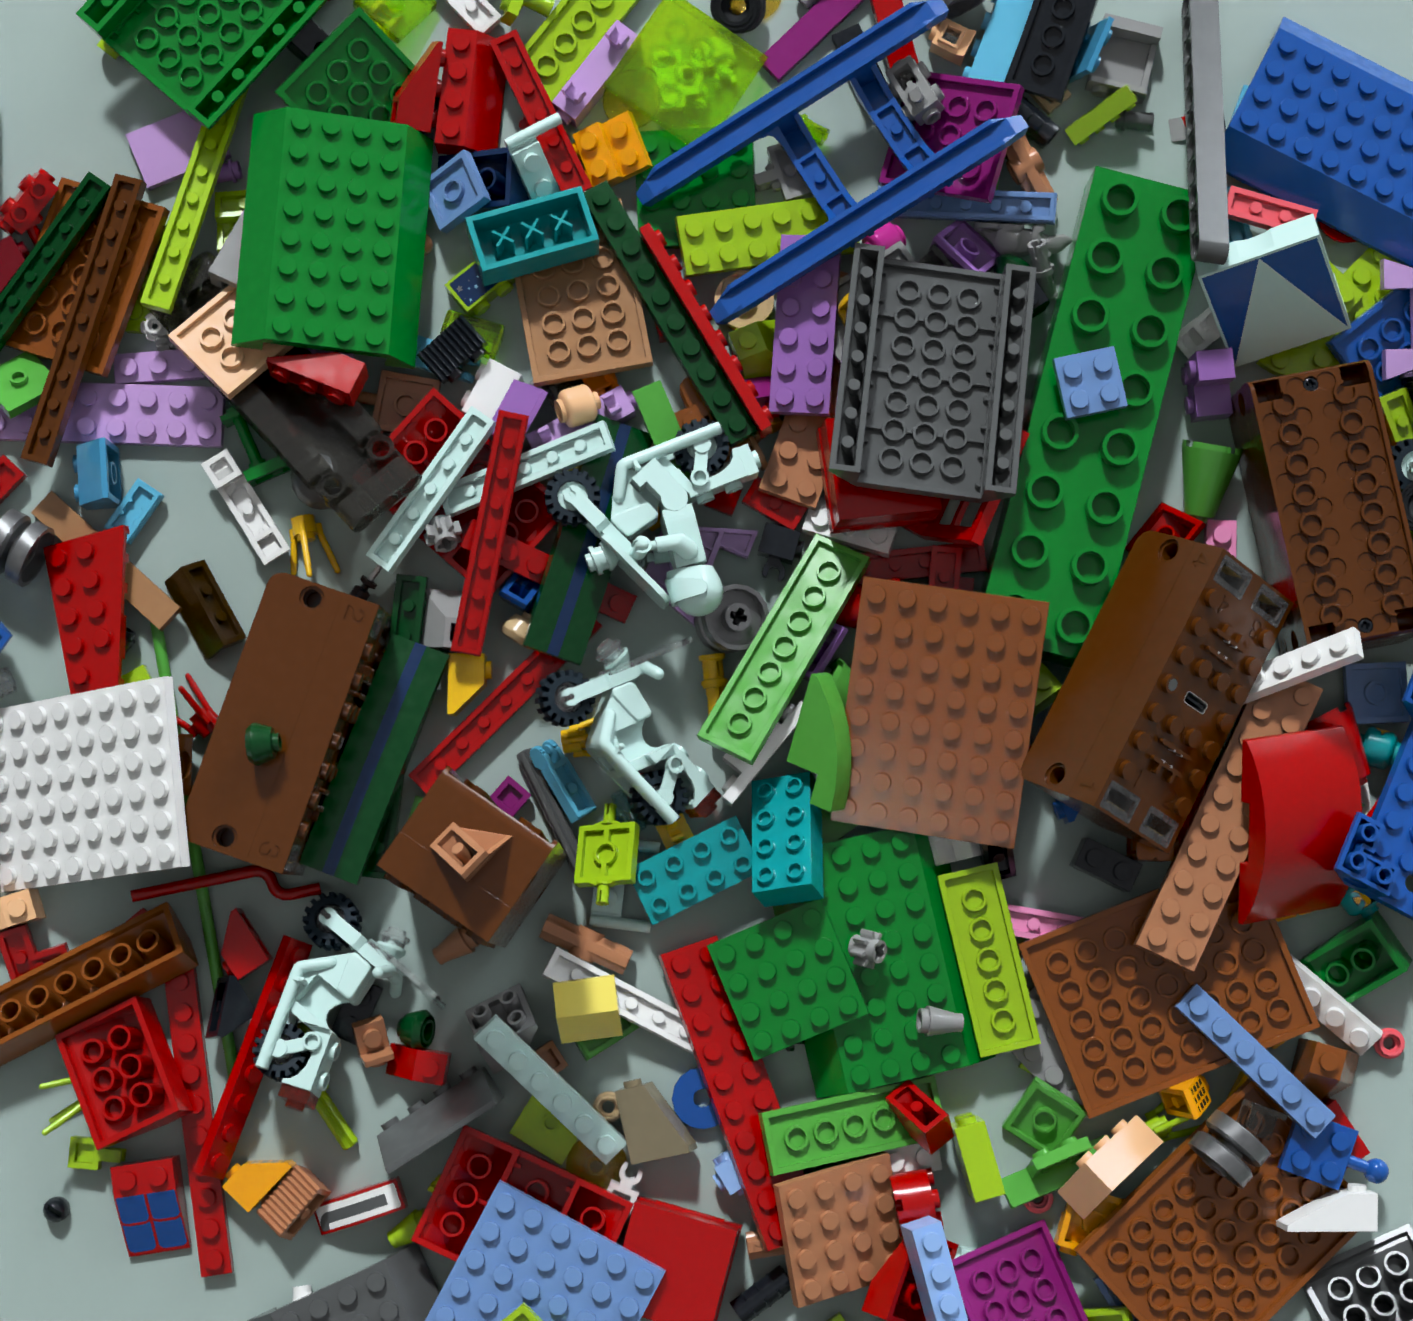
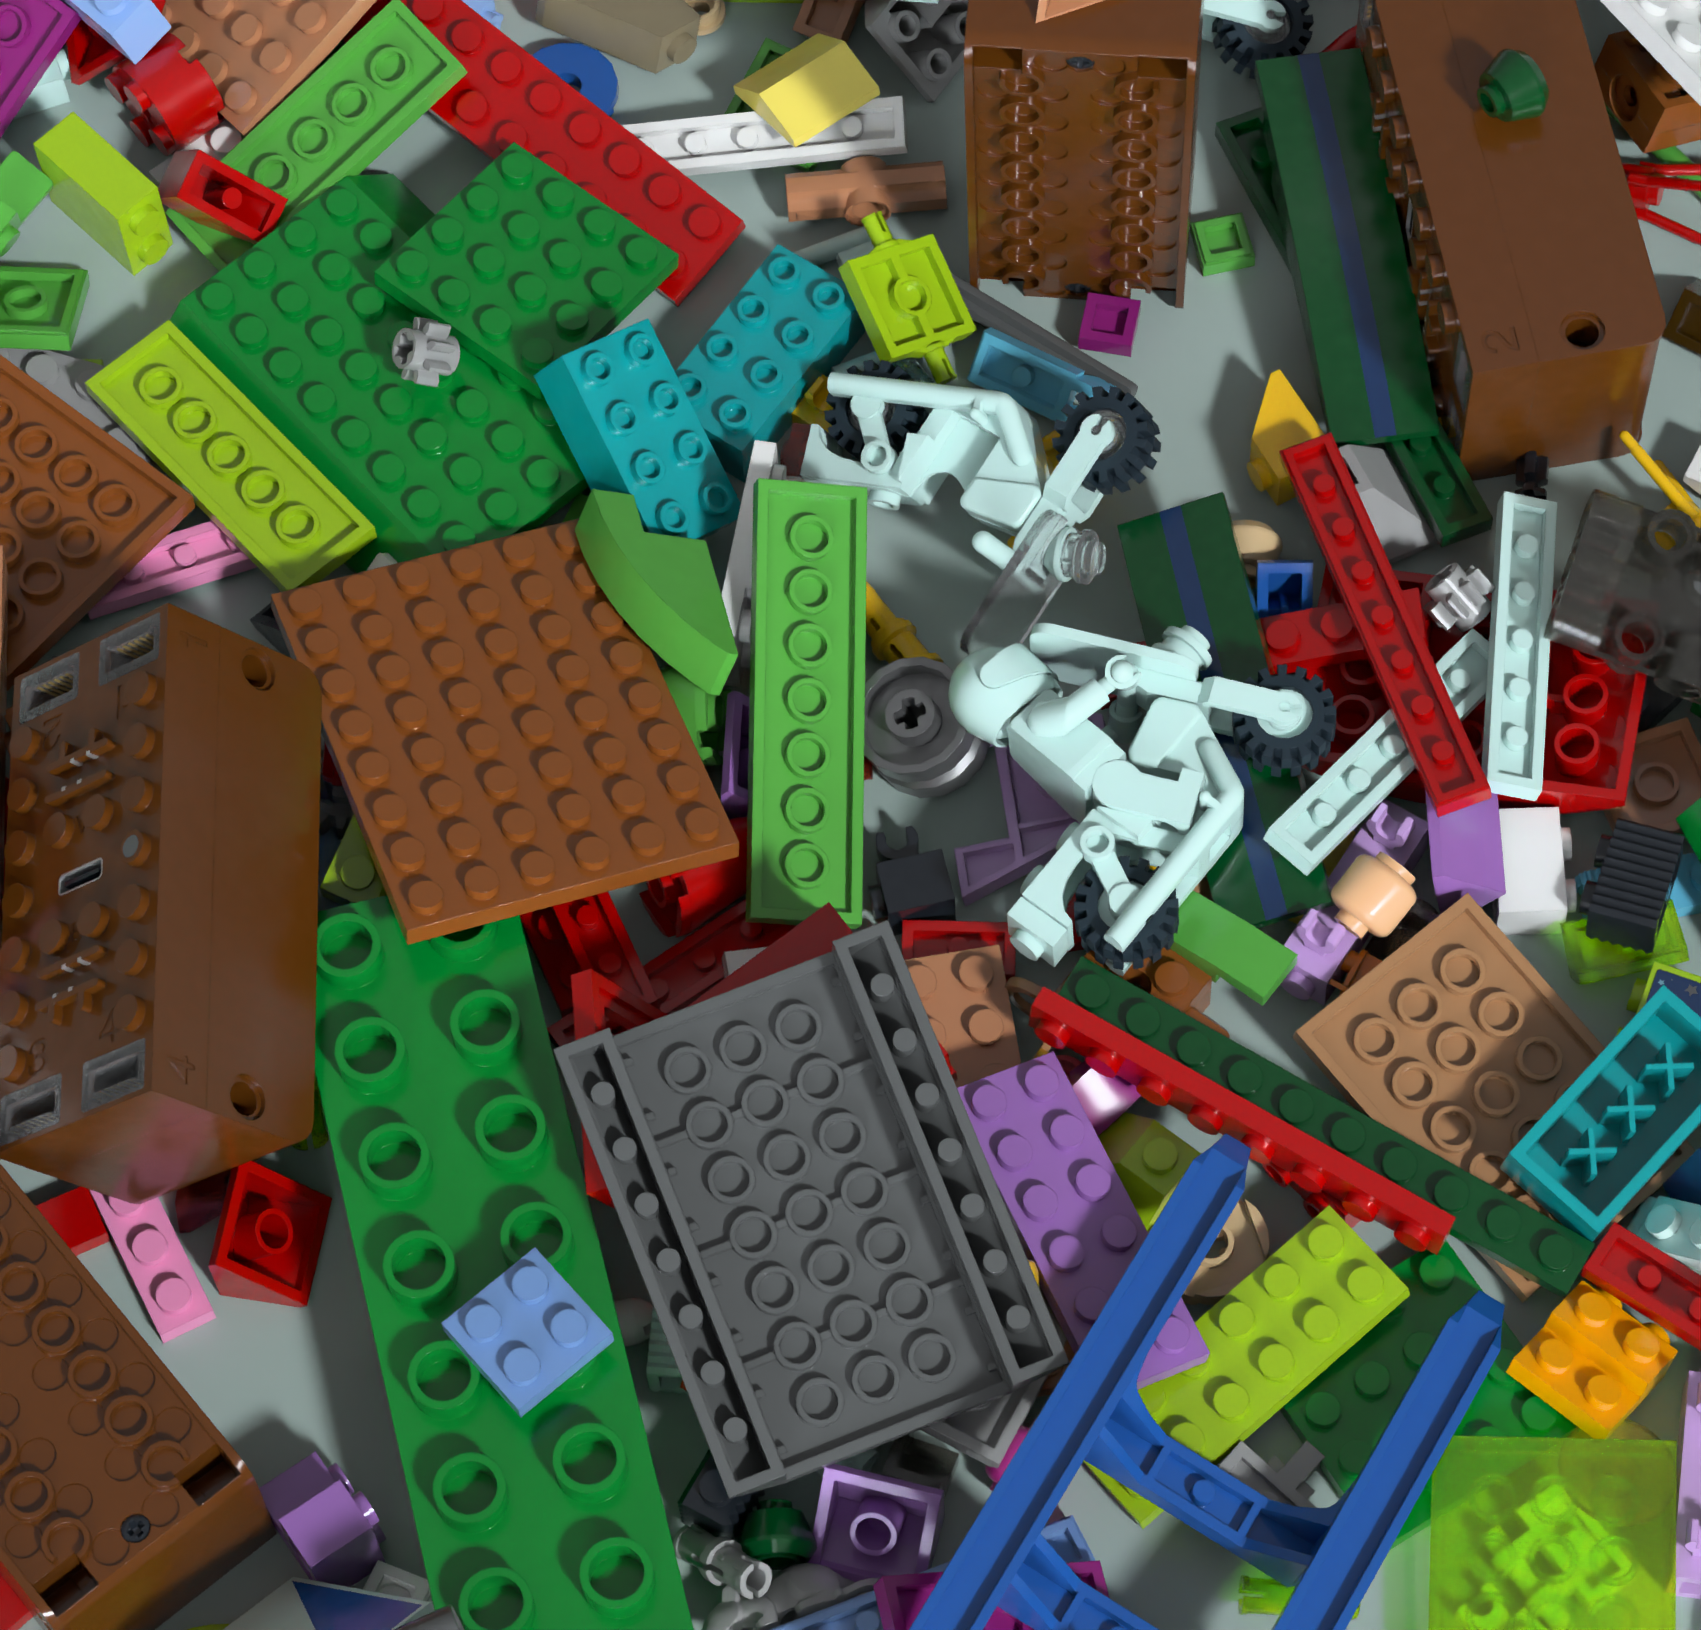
camera: 155 degrees right, 20 degrees down
red plate [408,620,603,794] -> none
light grey cone [916,1005,964,1037] -> none
bright green cone [1181,439,1243,523] -> none

